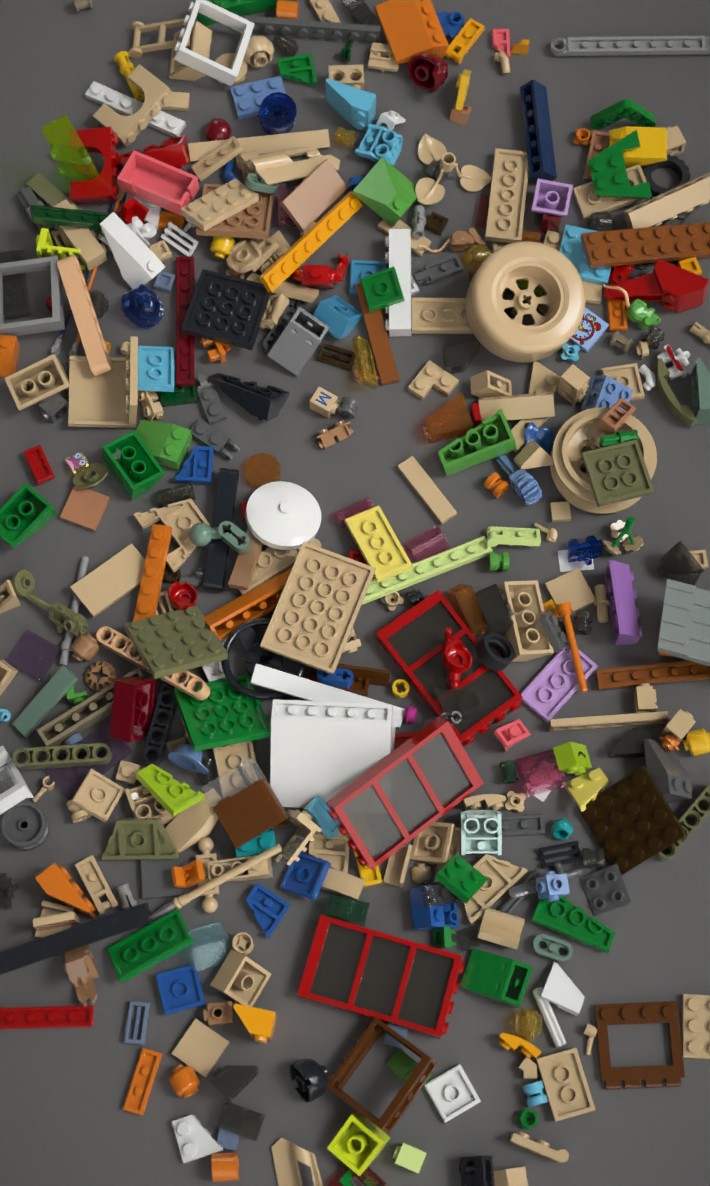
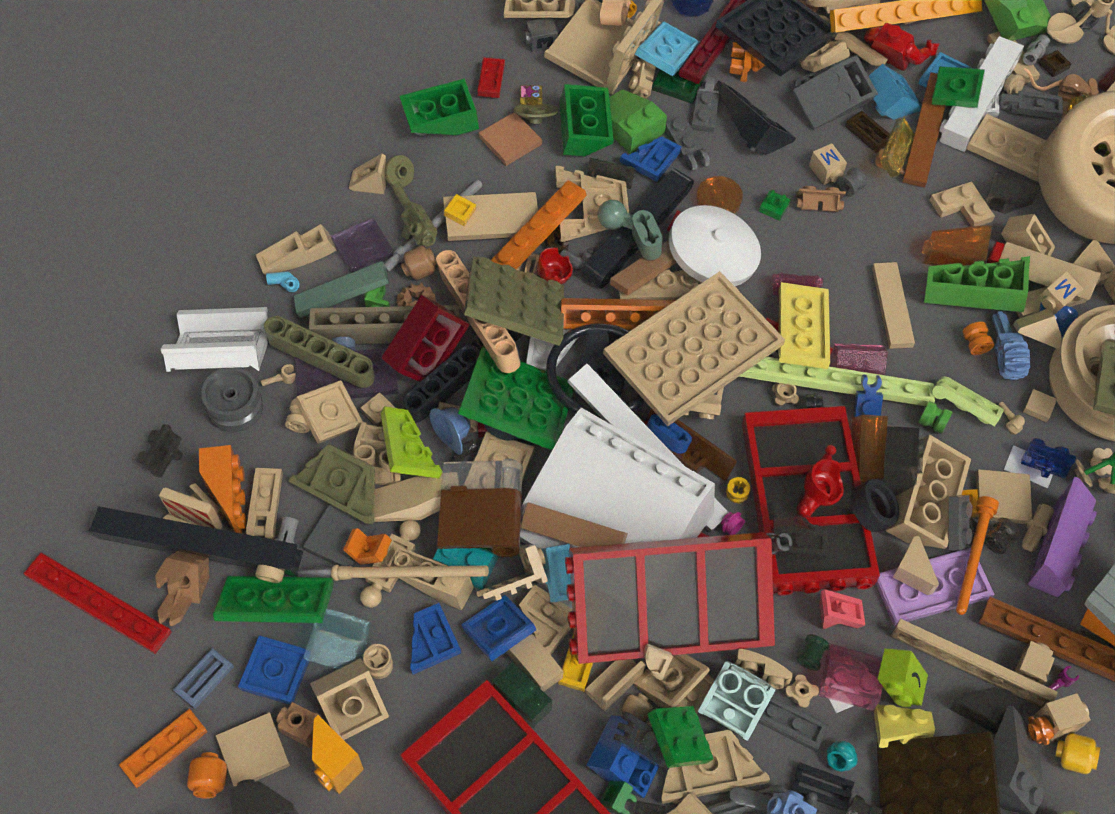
camera: 30 degrees right, 10 degrees down
none -> tan tile [255,565,284,583]
none -> yellow tile [444,194,476,226]
none -> medium nougat tile [520,502,628,559]
none -> tan tile [644,643,673,681]
none -> green tile [759,190,791,221]
none -> blue plate [853,374,883,419]
none -> tan slope [893,536,939,595]
none -> tan plate [1004,74,1024,95]
none -> tan brick [1037,271,1084,315]
none -> magenta hand [1048,666,1079,691]

